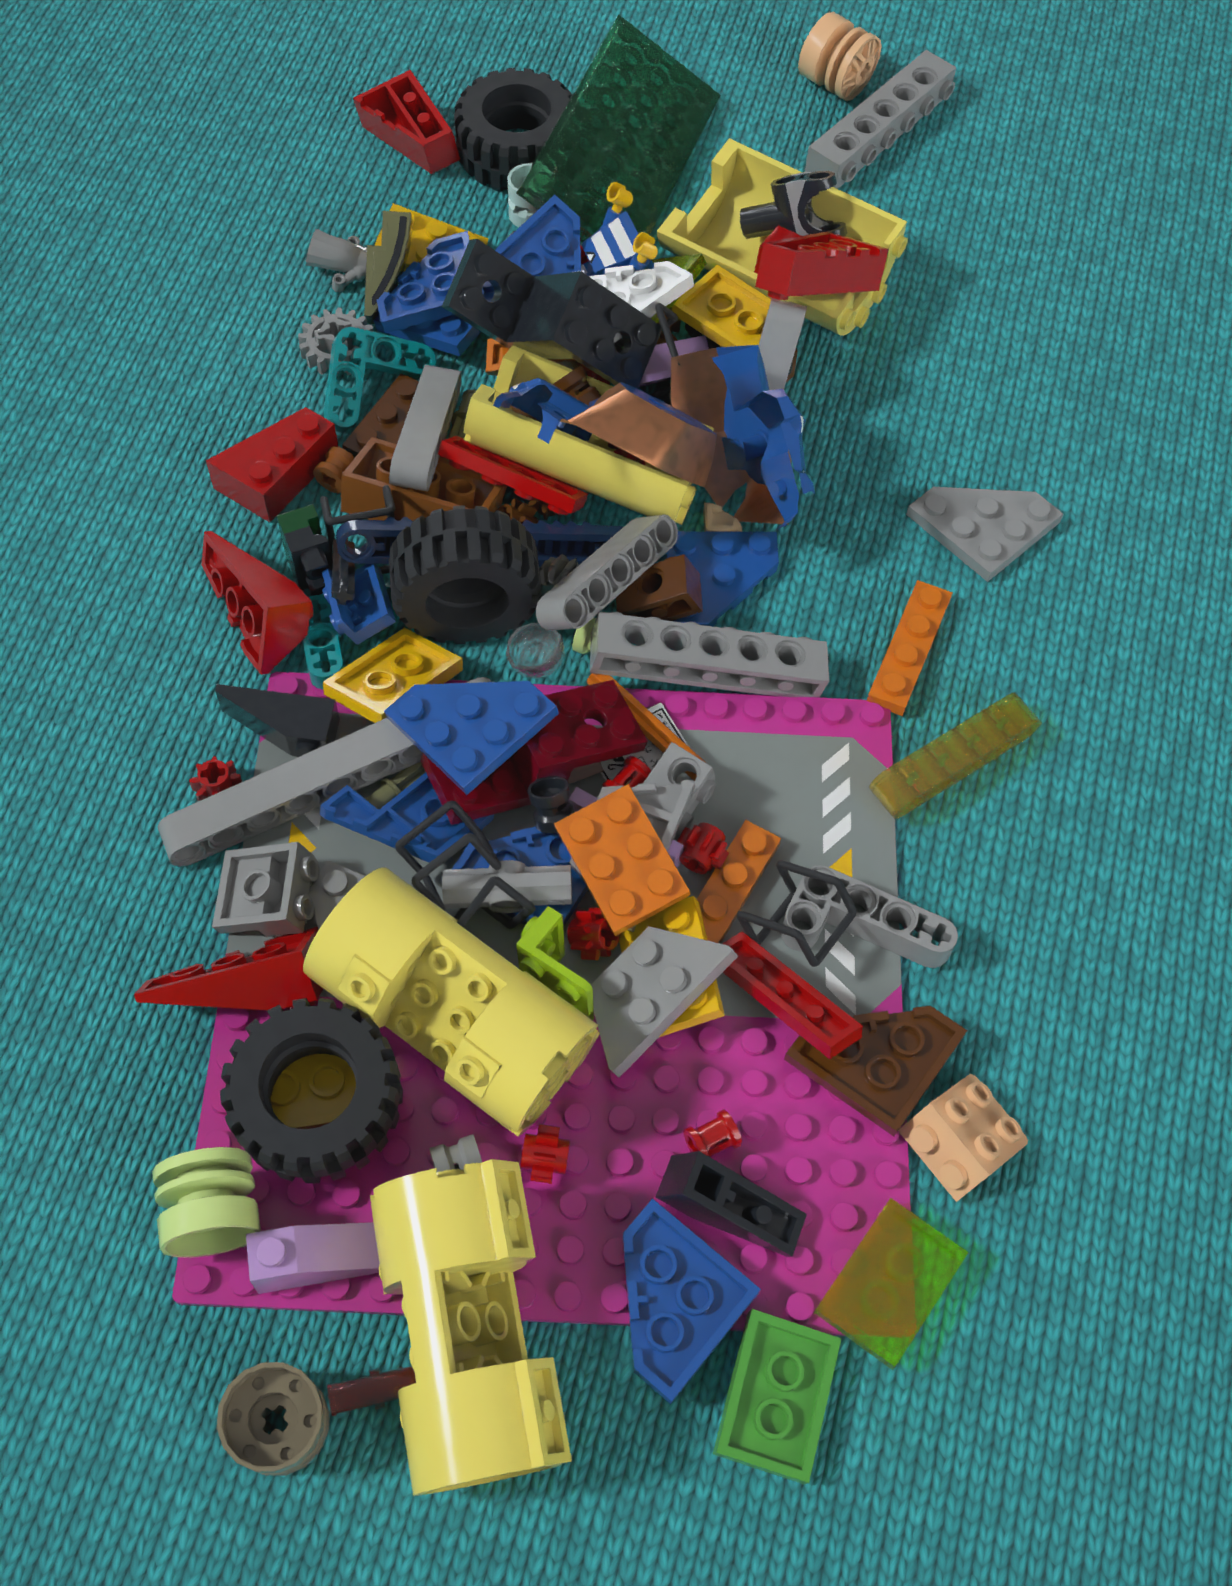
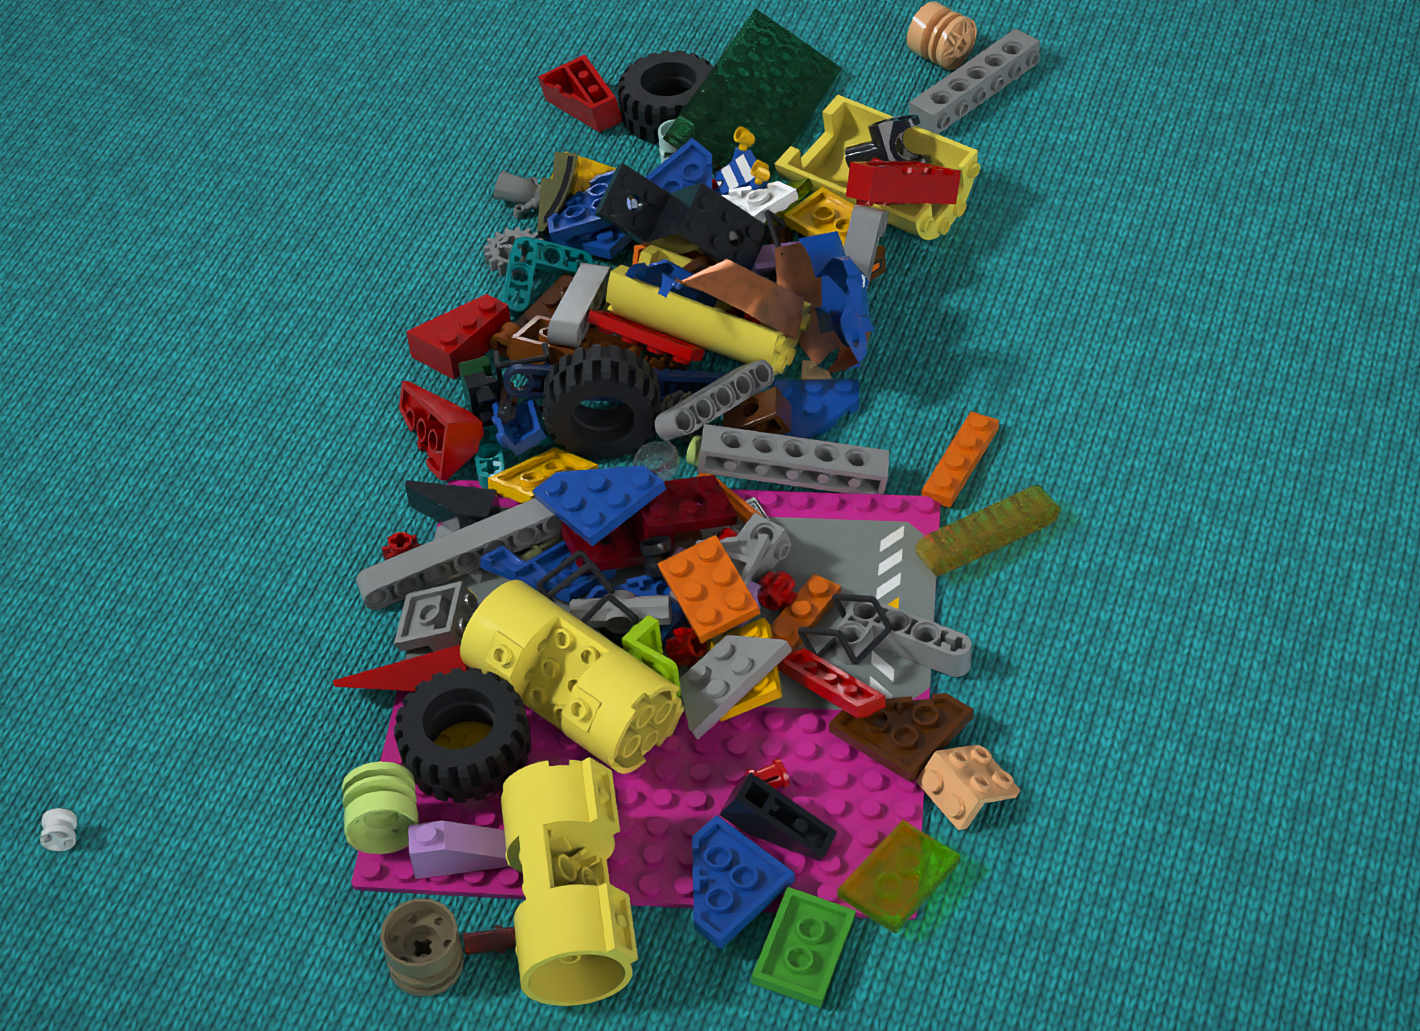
camera: 10 degrees right, 15 degrees down
red gear [520,1124,570,1184] -> none
light grey plate [906,487,1063,582] -> none

